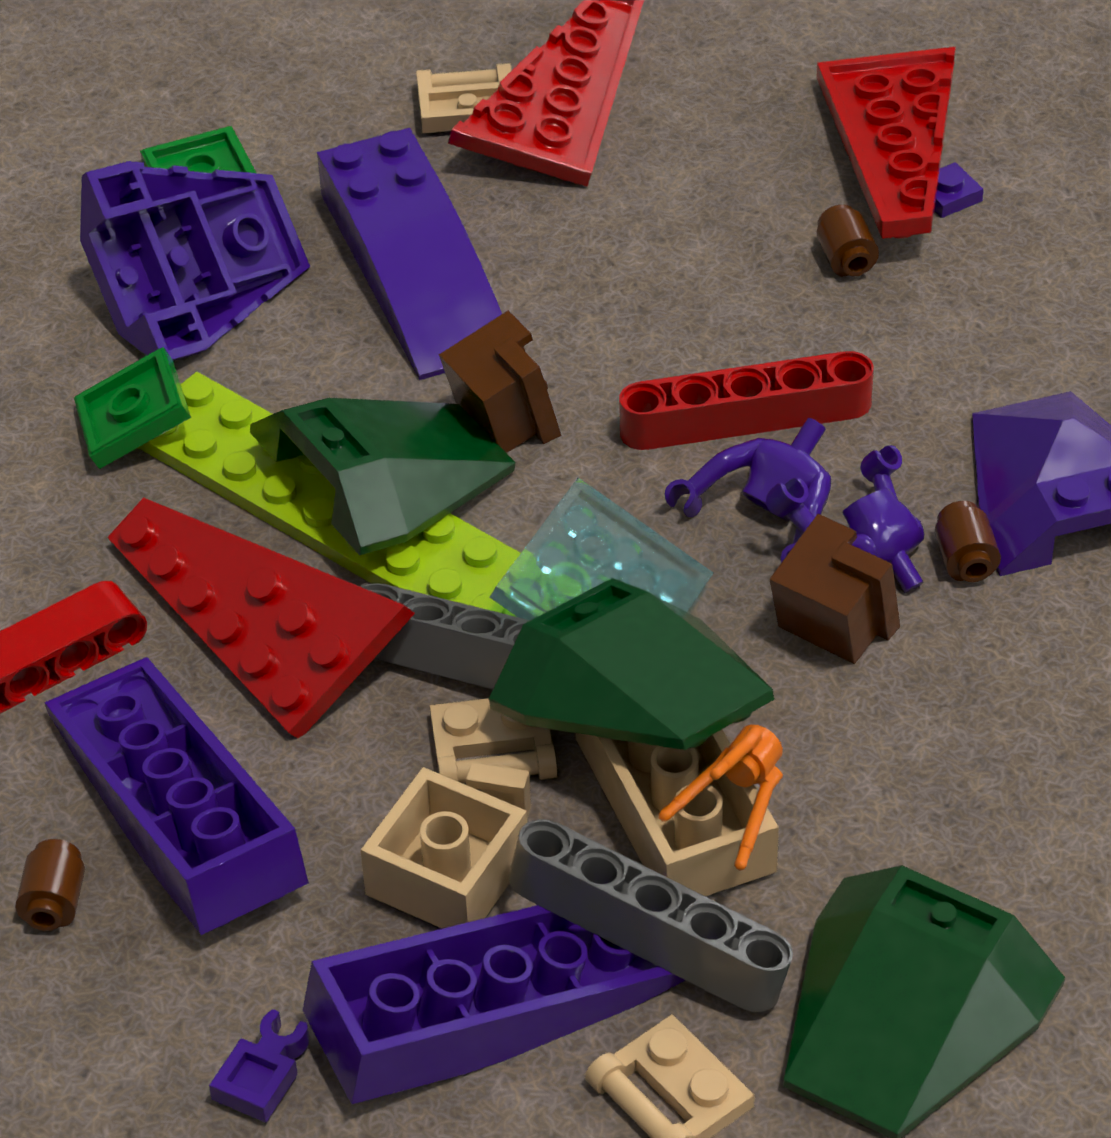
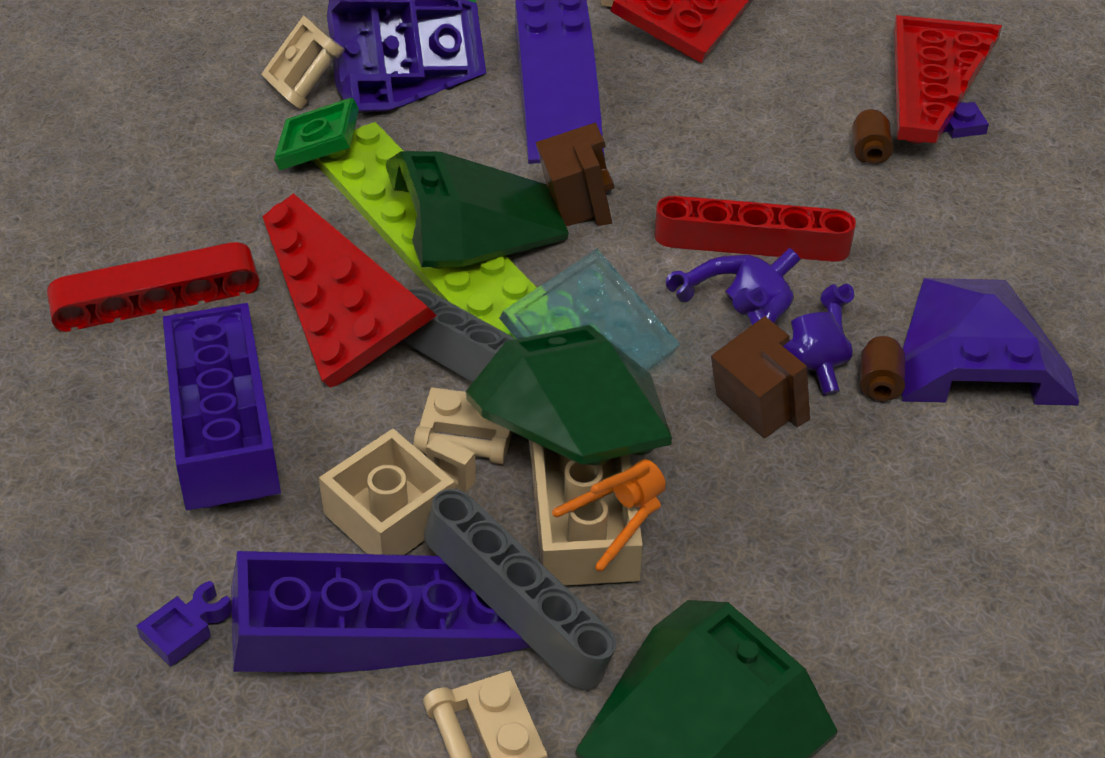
camera: 15 degrees right, 0 degrees up
reddish brown brick [15,839,85,931] -> none
none -> tan plate [261,15,345,109]

